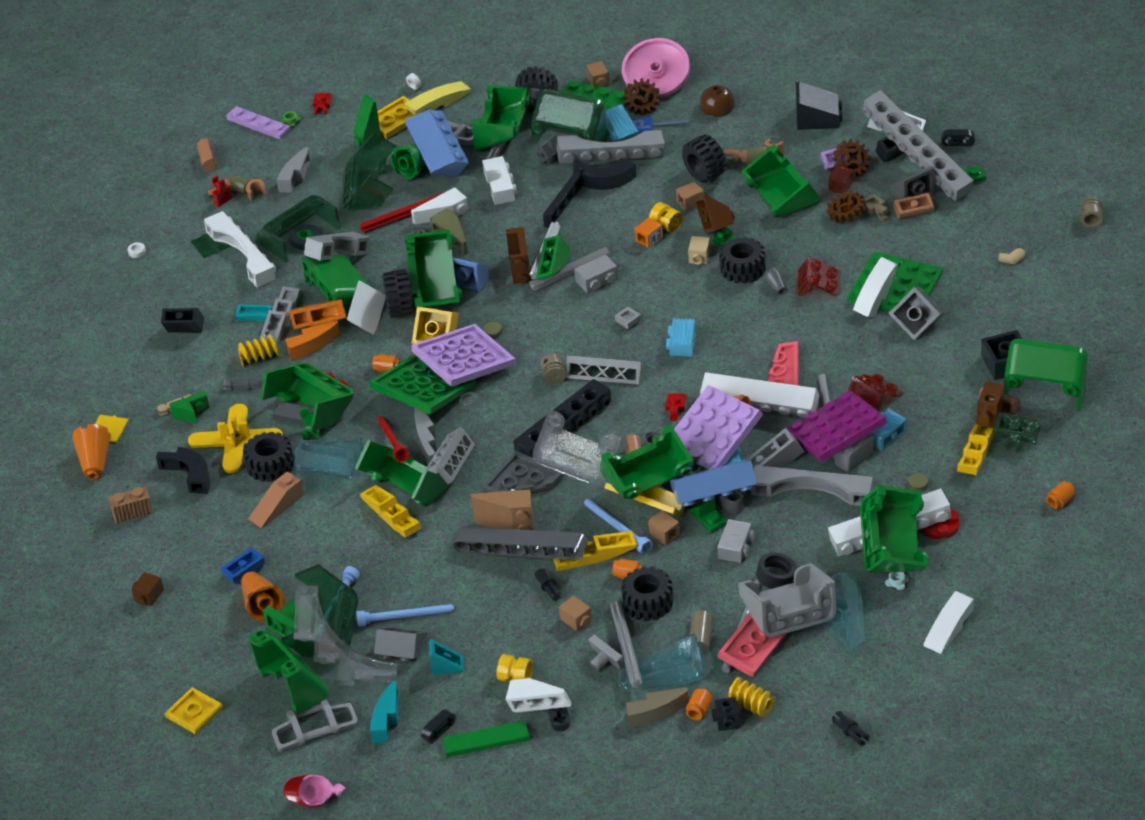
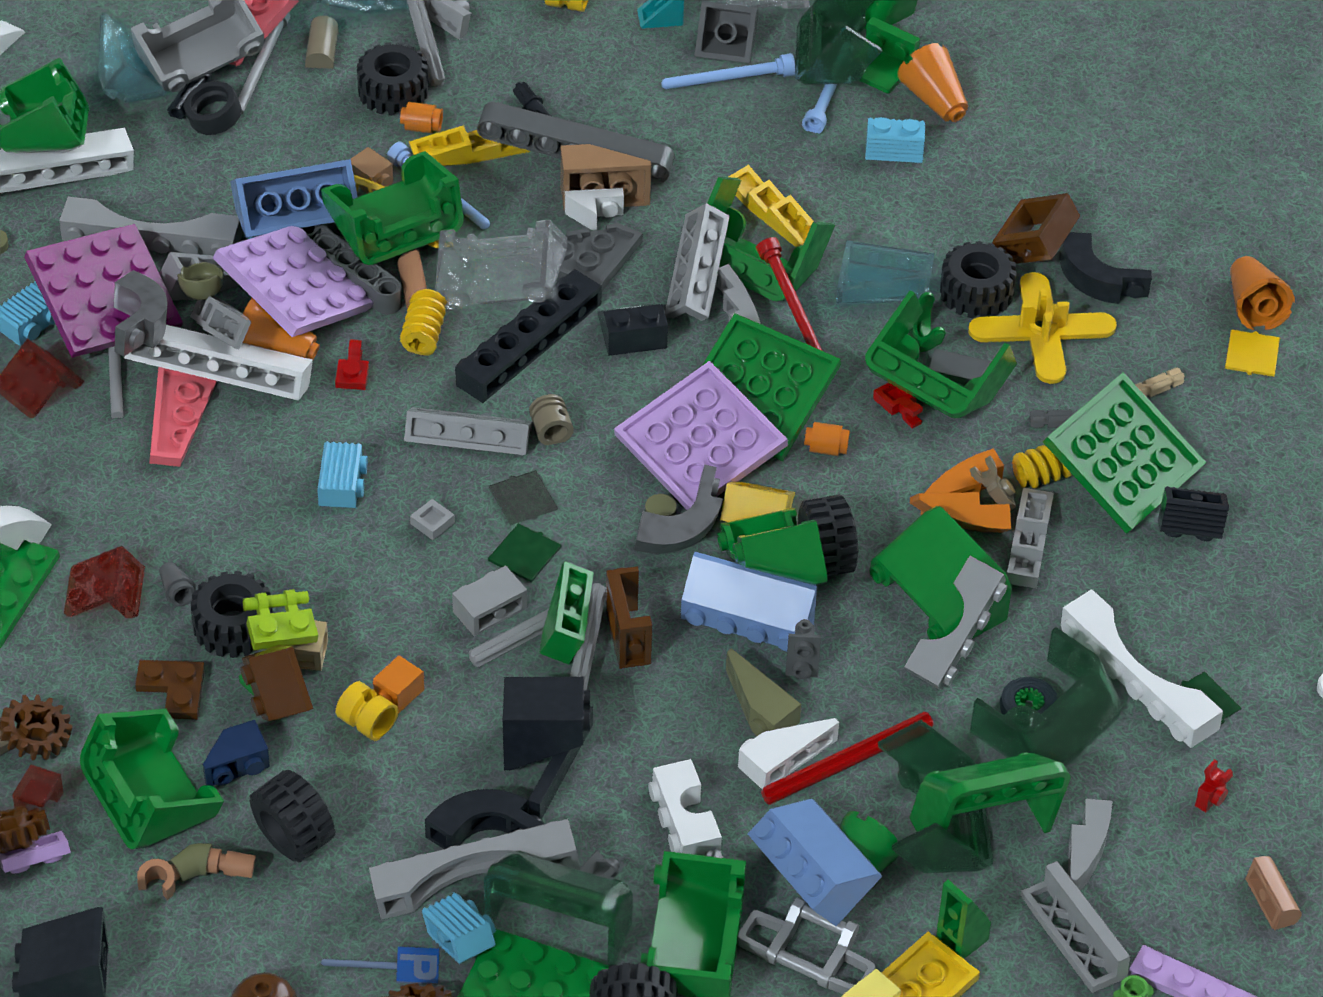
camera: 170 degrees right, 5 degrees up
medium nougat brick [108,487,153,523] -> none
reddish brown brick [131,572,164,606] -> none
green slope [169,391,210,423] -> none
piece [208,175,267,200] -> none
blue slope [221,547,265,584] -> none
teal tile [235,305,274,321] -> none
nougat slope [248,472,304,528] -> none
white sticker [347,280,386,334] -> none
medium nougat brick [559,596,592,631] -> none
medium nougat brick [676,182,705,211] -> none
light grey brick [717,519,755,563] -> none
none -> flat silver arch [114,270,167,356]
none -> reddish brown plate [135,660,205,720]
none -> olive hair [177,262,225,300]
none -> light grey slope [190,296,251,350]
none -> dark blue slope [203,719,270,786]
none -> lime plate [243,589,319,650]
none -> yellow piece [400,289,447,356]
none -> dark green piece [488,523,562,582]
none -> clear smoke piece [489,470,558,525]
none -> black slope [502,677,590,771]
none -> black slope [597,304,668,356]
none -> flat silver arch [634,464,723,554]
none -> medium azure brick [865,117,925,163]
none -> green windscreen [909,753,1071,859]
none -> dark tan plate [970,456,1016,511]
none -> reddish brown window [992,193,1080,264]
none -> light grey fence [1021,861,1130,993]
none -> plate [1043,372,1206,534]

